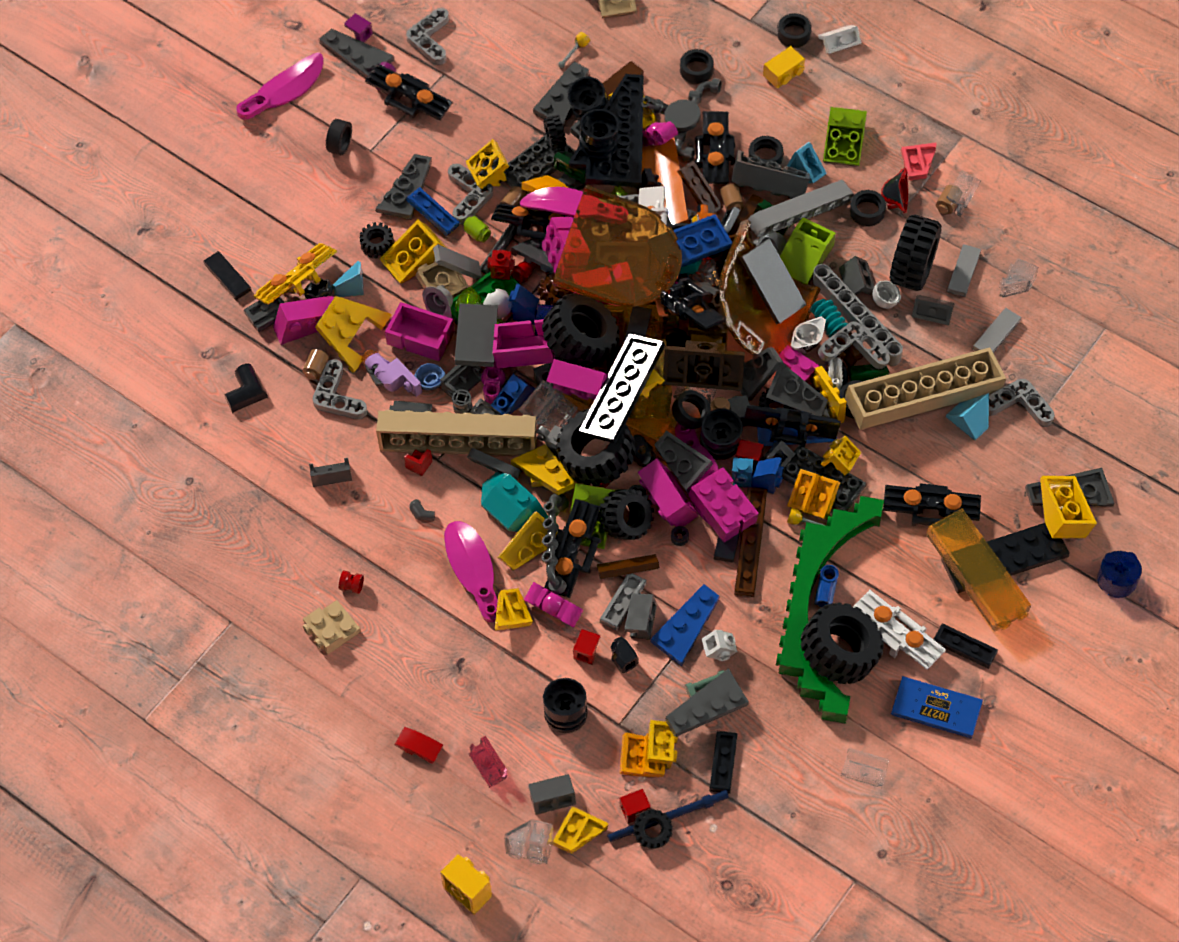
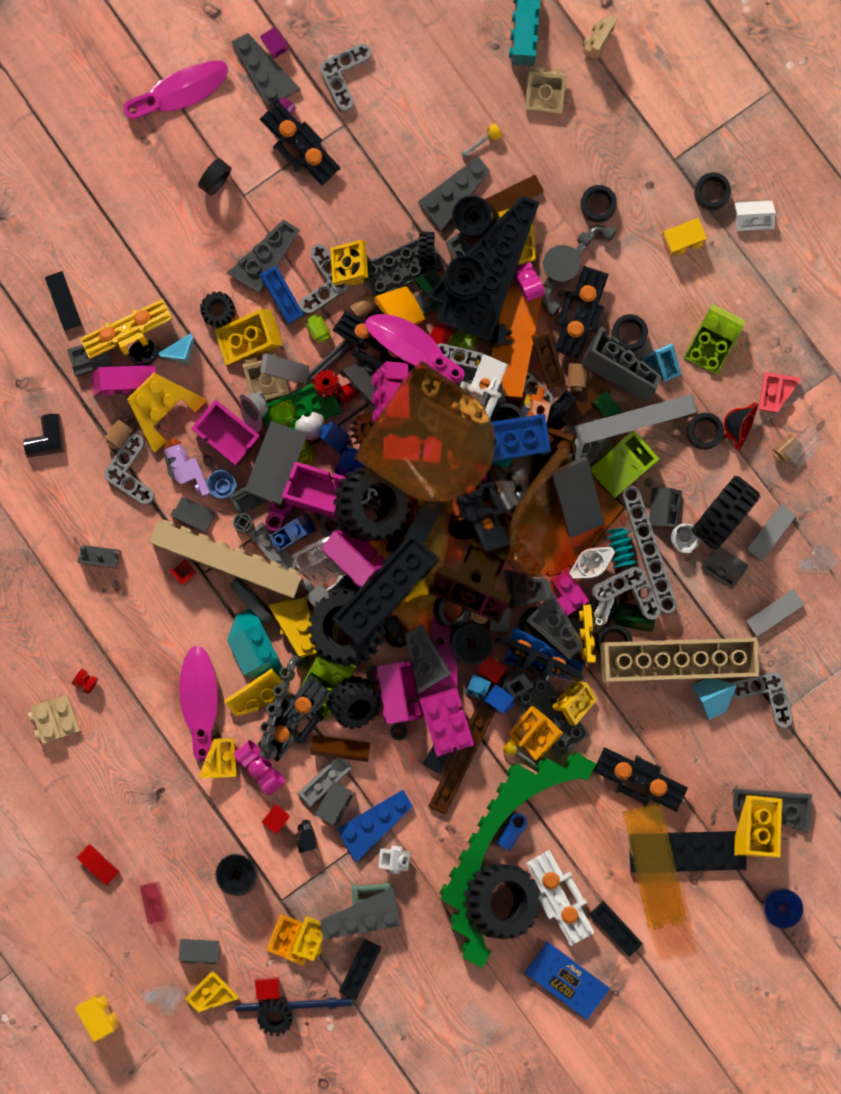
camera: 15 degrees right, 25 degrees up
dark grey arm [409,499,435,521] -> none
dark grey axle [641,96,669,115] -> none

